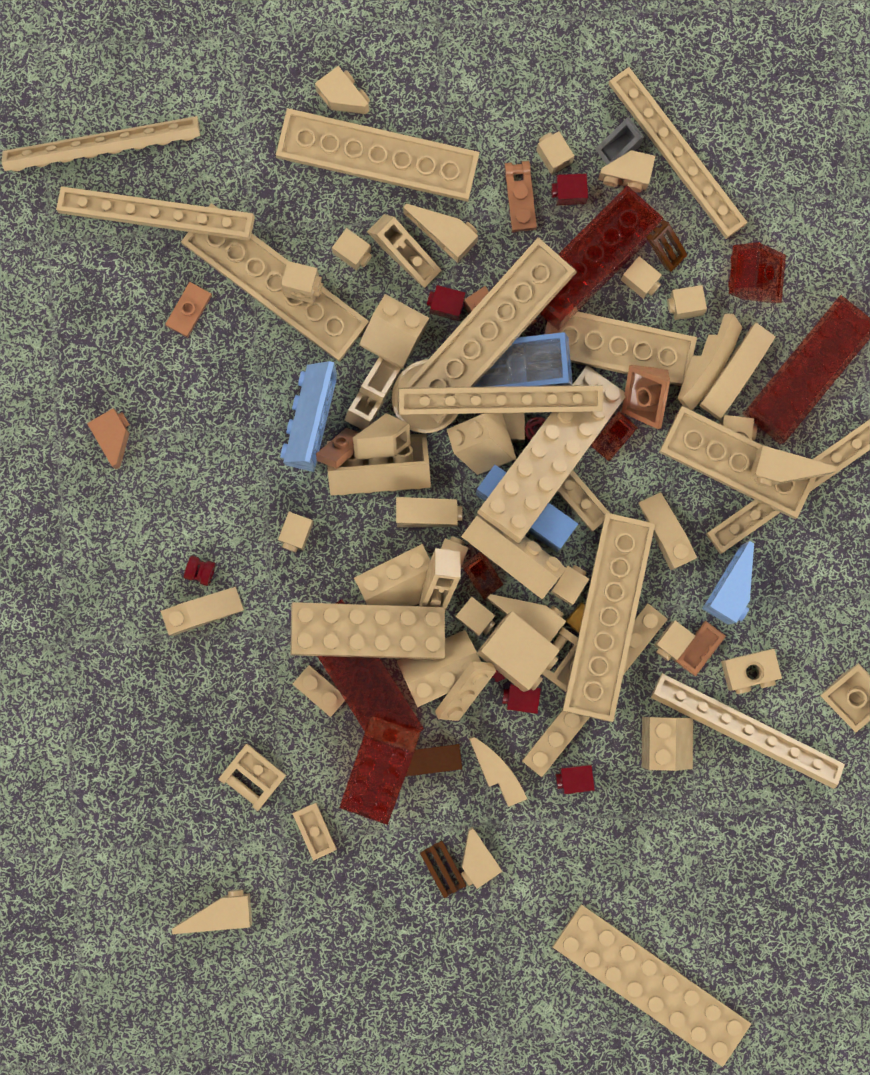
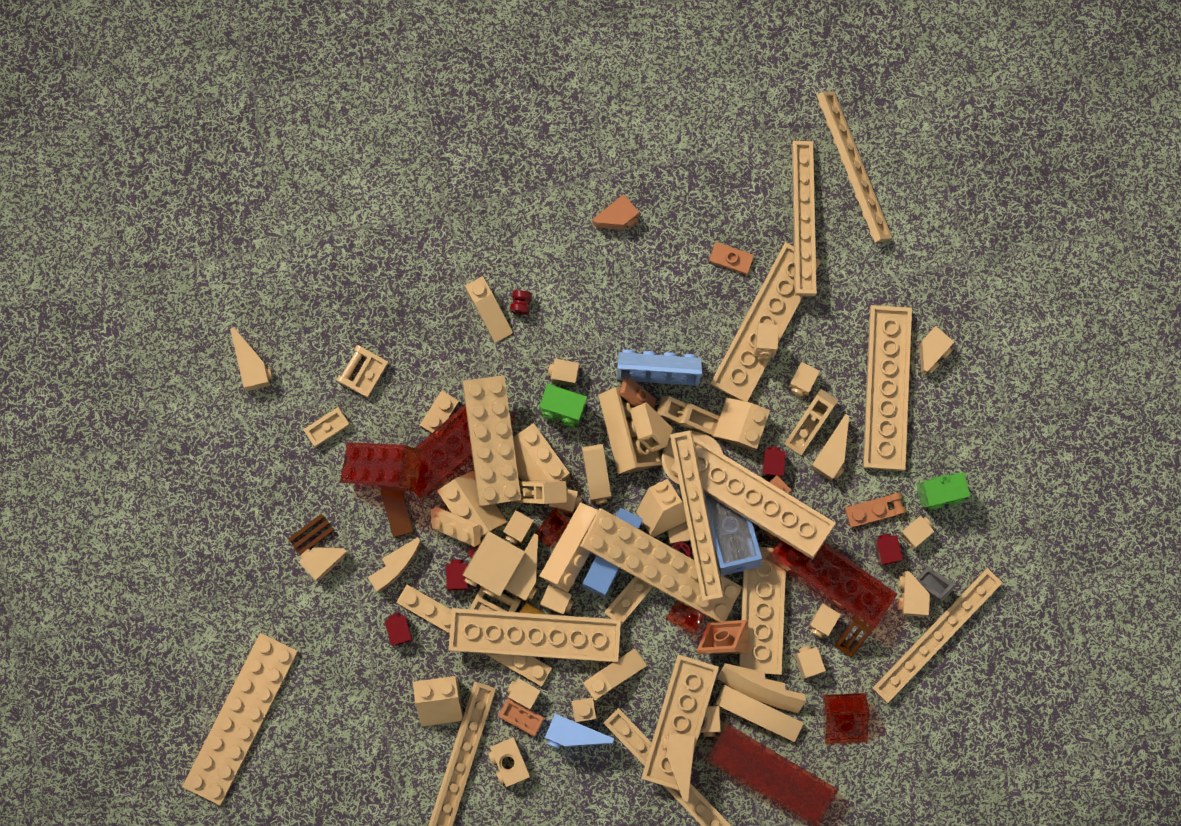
camera: 85 degrees right, 5 degrees down
none -> bright green brick [539,384,587,428]
none -> tan brick [572,698,596,723]
none -> bright green brick [916,472,970,510]

